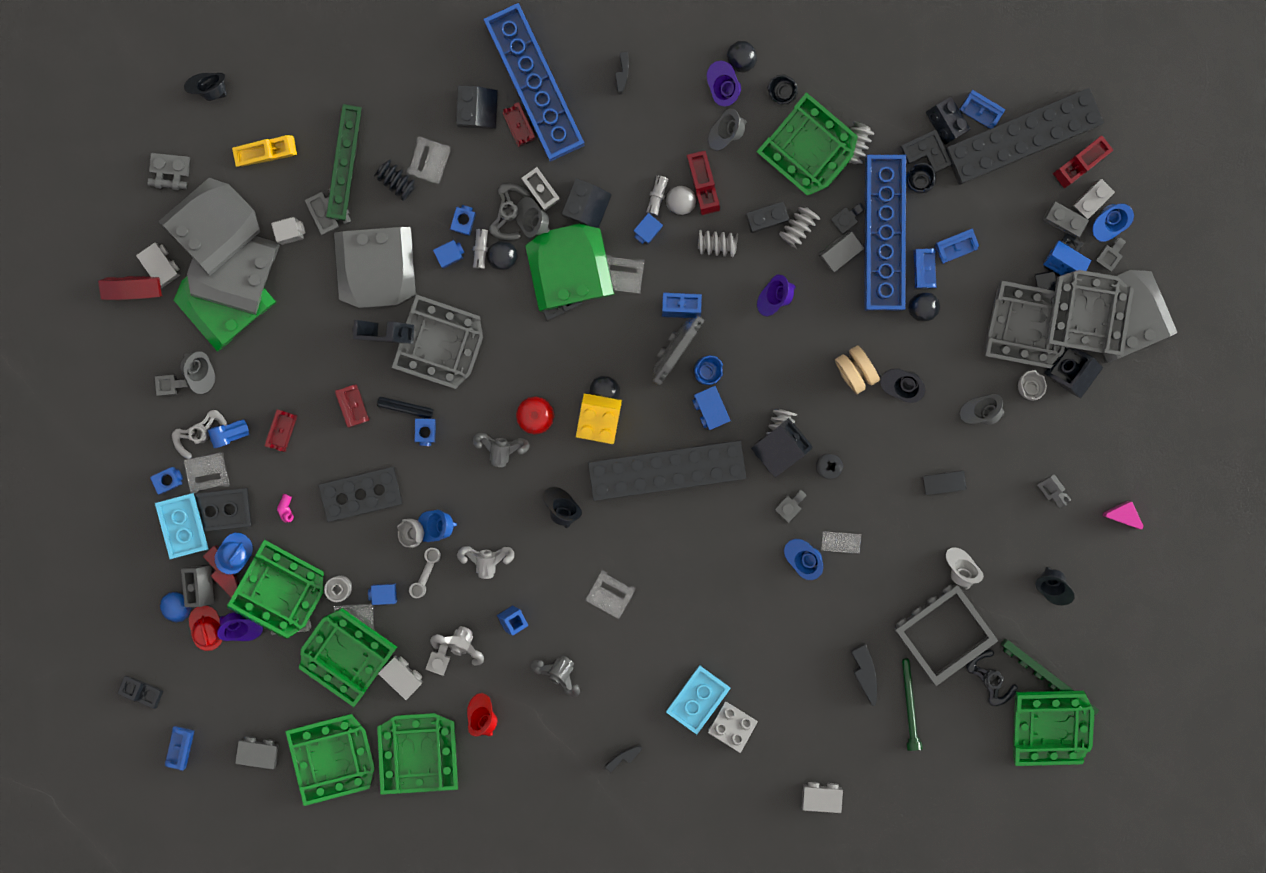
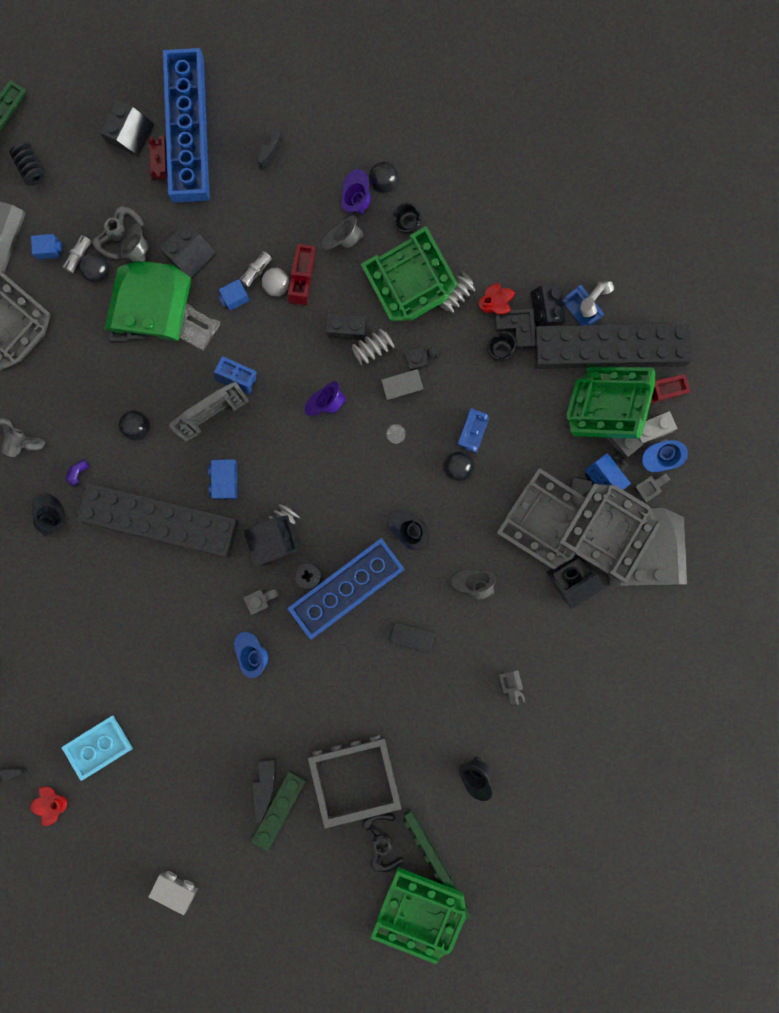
camera: 30 degrees right, 5 degrees down
clear plate [406,136,451,184] -> none
blue brick [450,205,476,236] -> none
red cylinder [516,396,554,435] -> none
light grey brick [521,167,560,211] -> none
yellow brick [576,393,622,444] -> none
clear plate [586,570,635,619] -> none
blue hair [694,355,723,385] -> none
light grey piece [698,230,738,257] -> none
light grey hinge [708,701,758,753] -> none
clear plate [821,531,861,554] -> none
tan wheel [834,345,880,395] -> none
blue brick [864,155,906,311] -> none
dark green piece [902,658,923,751] -> none
blue hinge [934,228,979,264] -> none
light grey piece [946,547,983,590] -> none
light grey hair [1017,370,1047,401] -> none
dark pink slope [1102,501,1143,530] -> none
none -> red plate [30,786,67,826]
none -> dark purple arm [66,459,89,486]
none -> dark green plate [251,771,306,851]
none -> blue brick [287,538,405,640]
none -> clear plate [387,425,406,444]
none -> red plate [479,283,515,314]
none -> green wedge [567,367,655,439]
none -> light grey bar [580,281,614,317]

